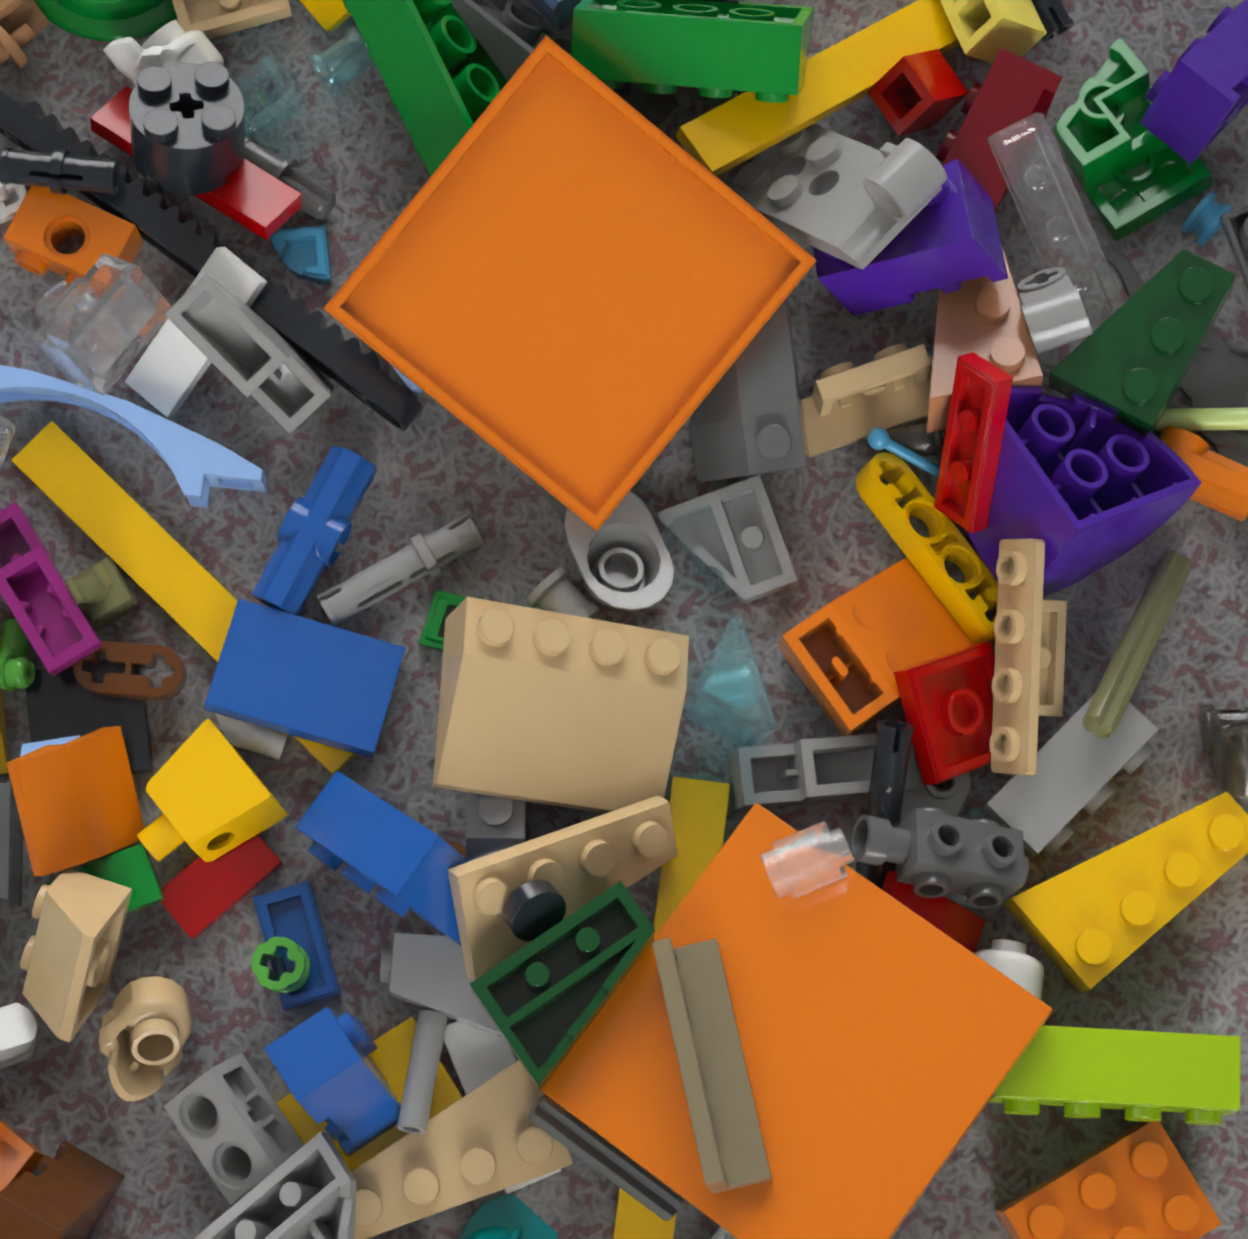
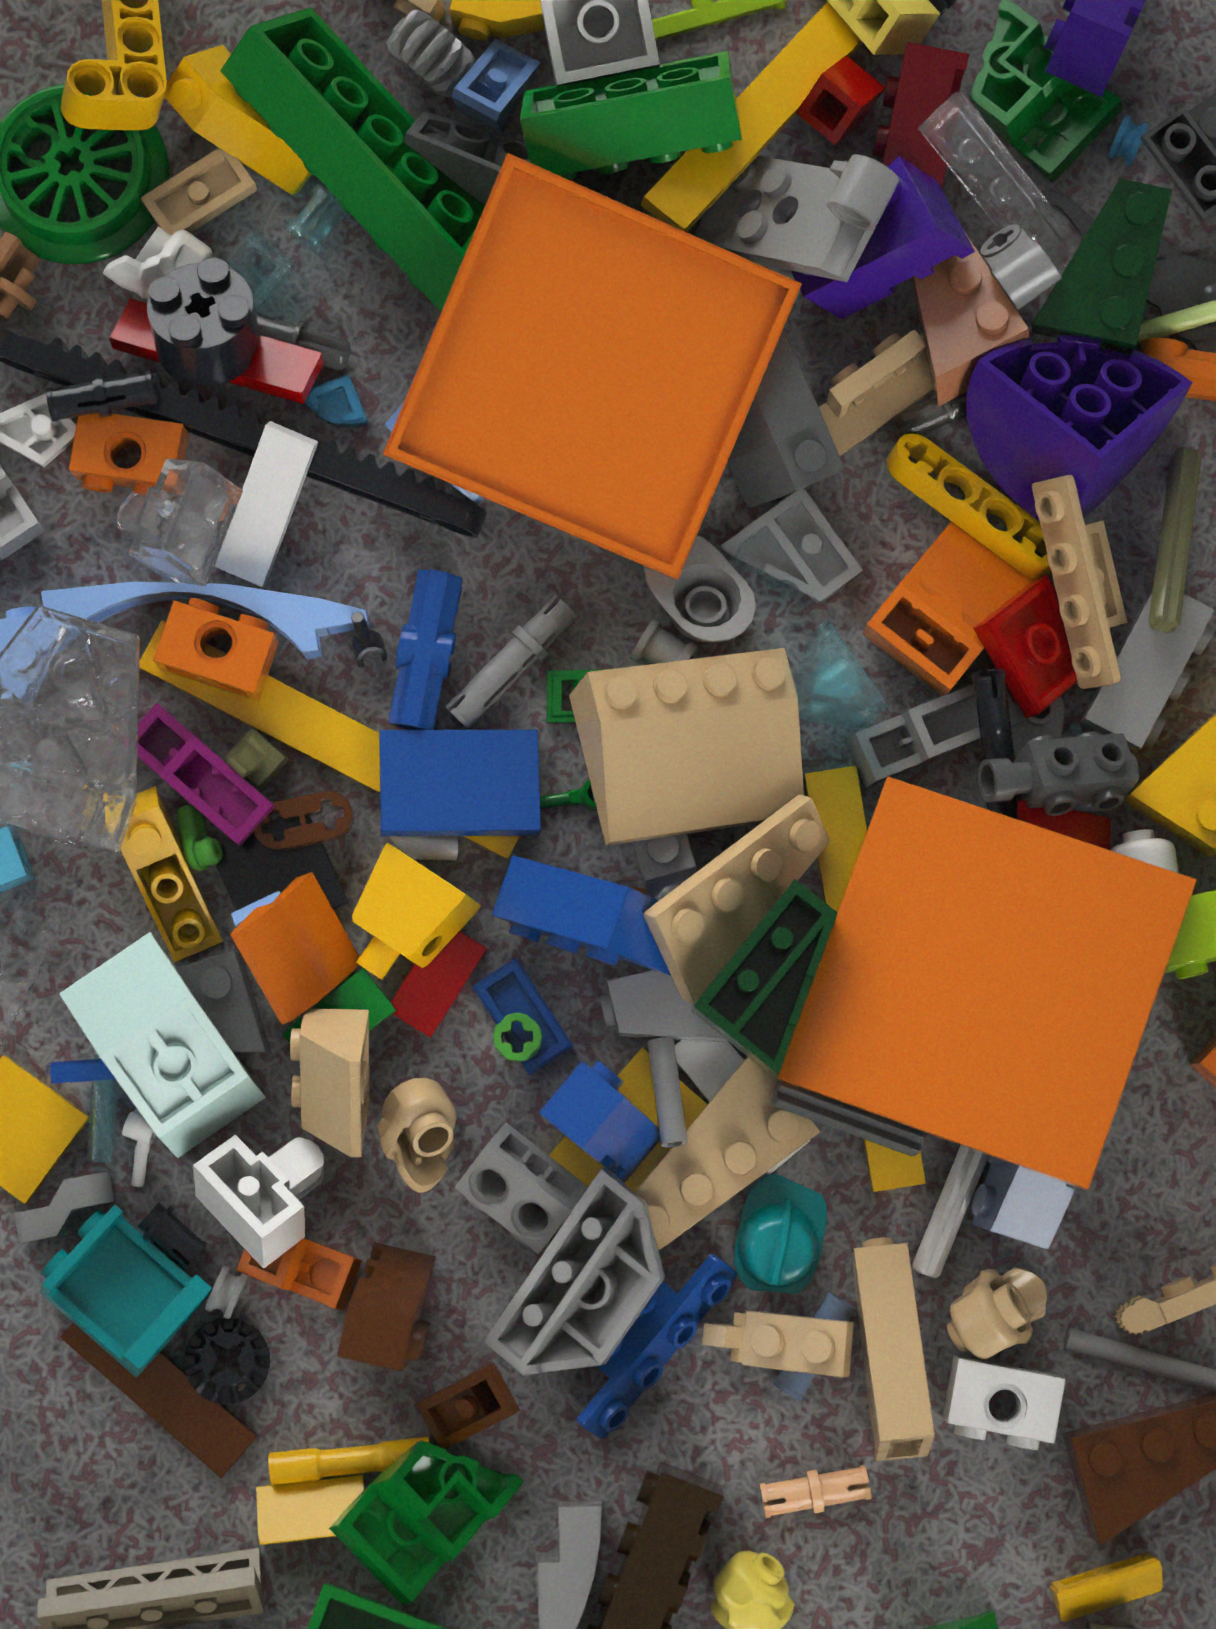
camera: 15 degrees left, 5 degrees up
light grey slope [164,273,334,434] -> none
black tile [503,880,566,941] -> none
dark tan fence [652,938,773,1194] -> none
clear brick [759,821,854,899] -> none
dark azure hinge [867,427,940,478] -> none
red tile [934,352,1013,534] -> none
none -> orange brick [153,598,279,701]
none -> black hand [351,612,387,668]
none -> green hand [540,779,597,811]

